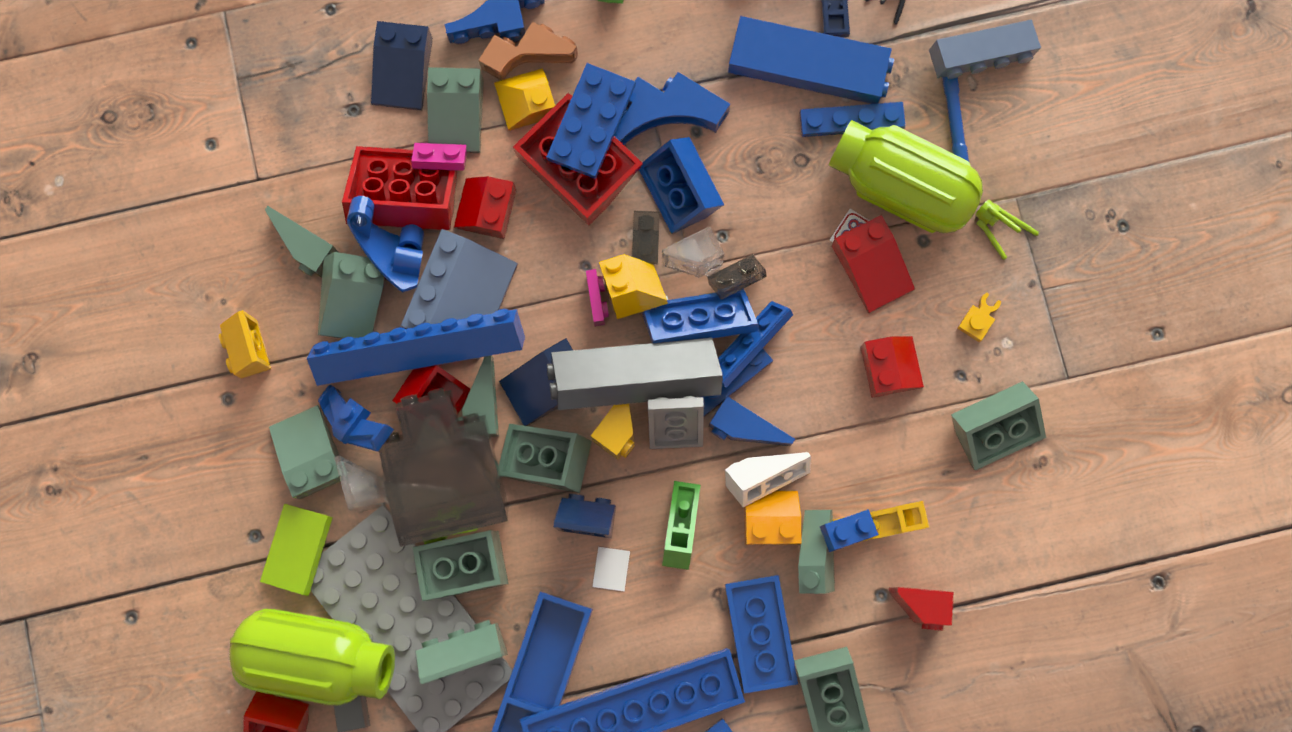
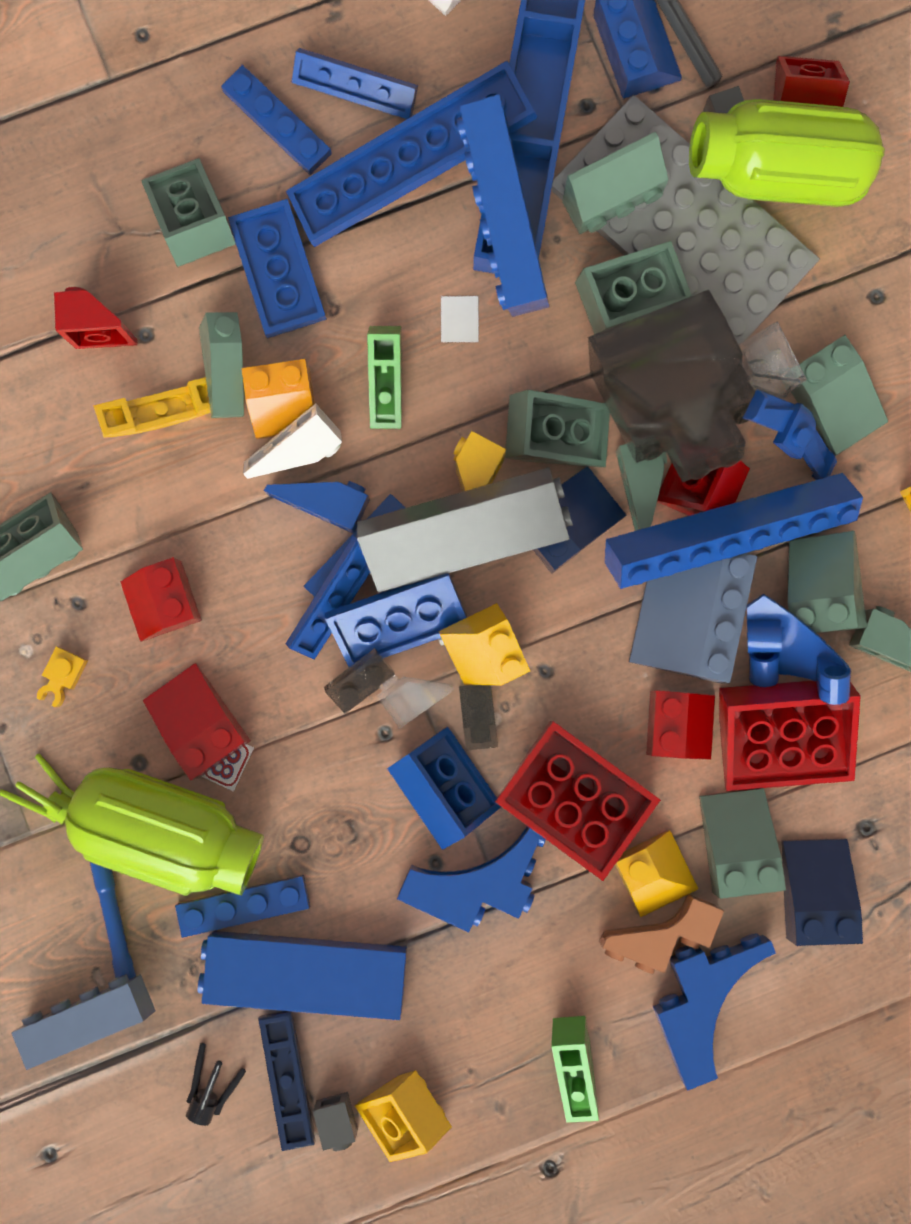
camera: 170 degrees right, 5 degrees up
lime tile [260,504,333,596] -> none
dark pink plate [411,143,467,171] -> none
blue plate [546,63,636,179] -> none
dark blue slope [553,494,616,539] -> none
dark pink plate [586,269,609,327] -> none
light grey plate [648,396,704,449] -> none
blue plate [820,509,879,552] -> none
none -> blue brick [456,94,550,317]

